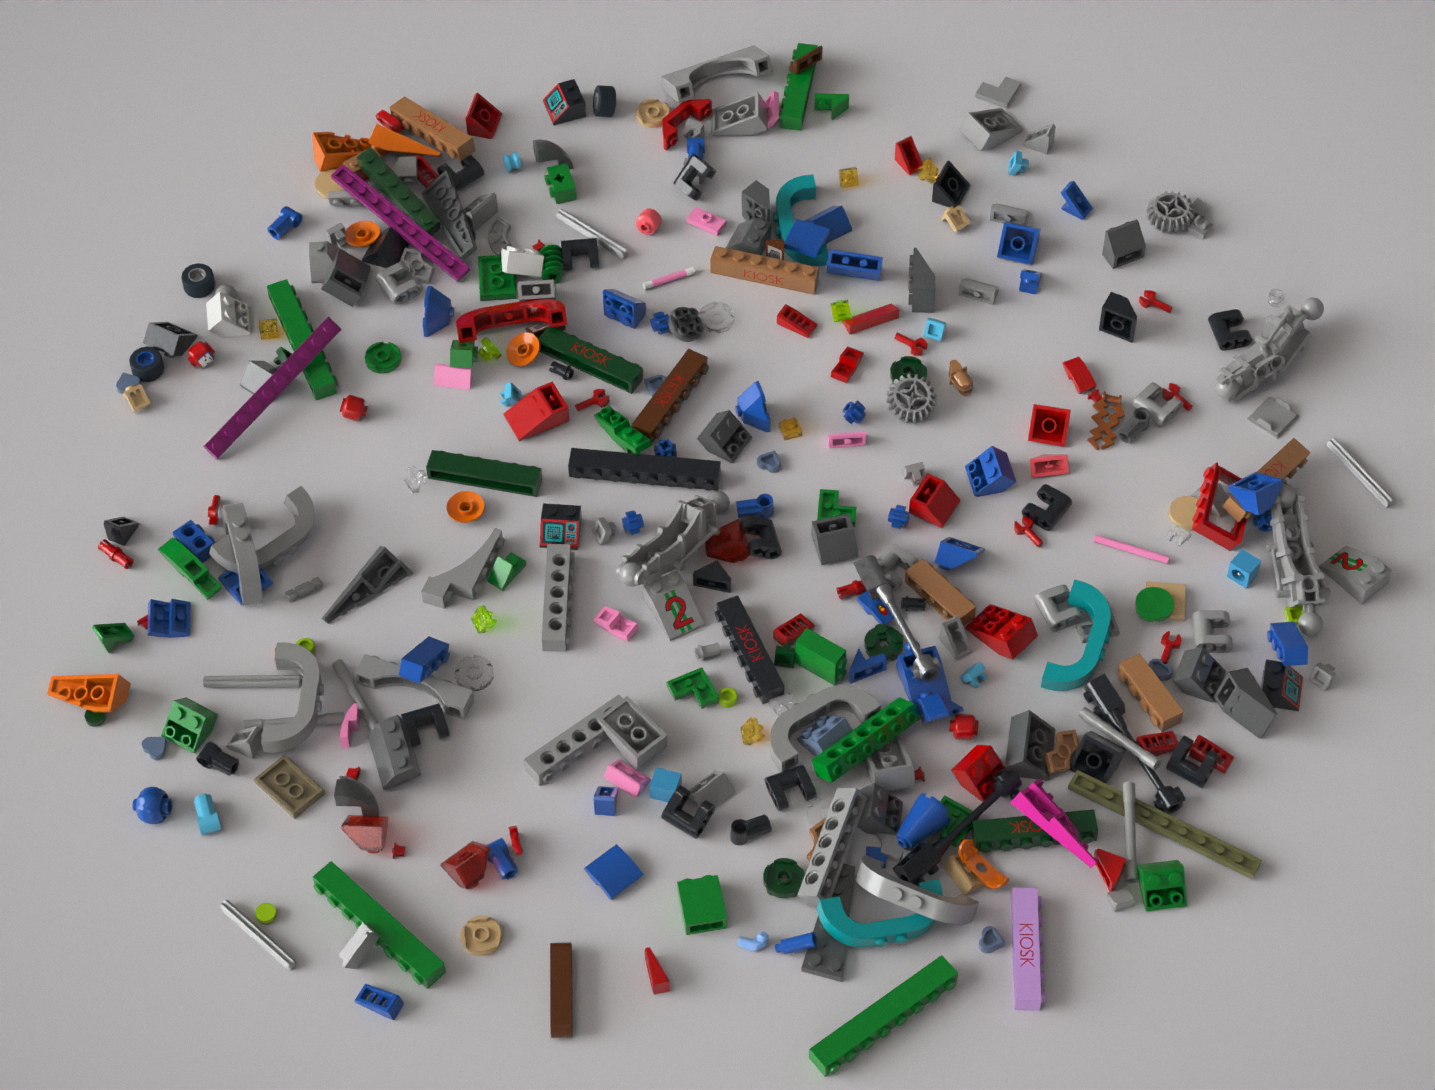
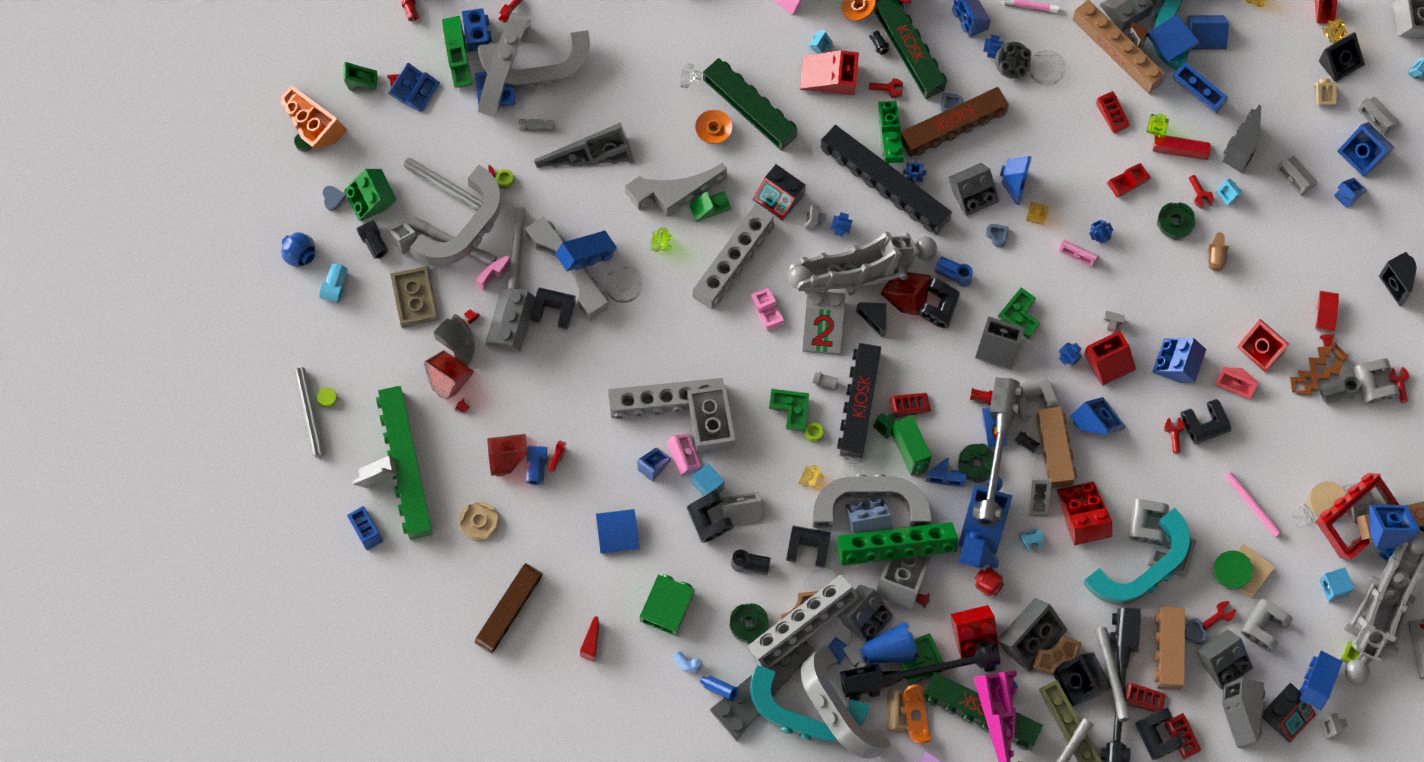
camera: 30 degrees right, 15 degrees up
light grey gear [886,374,937,423] -> none

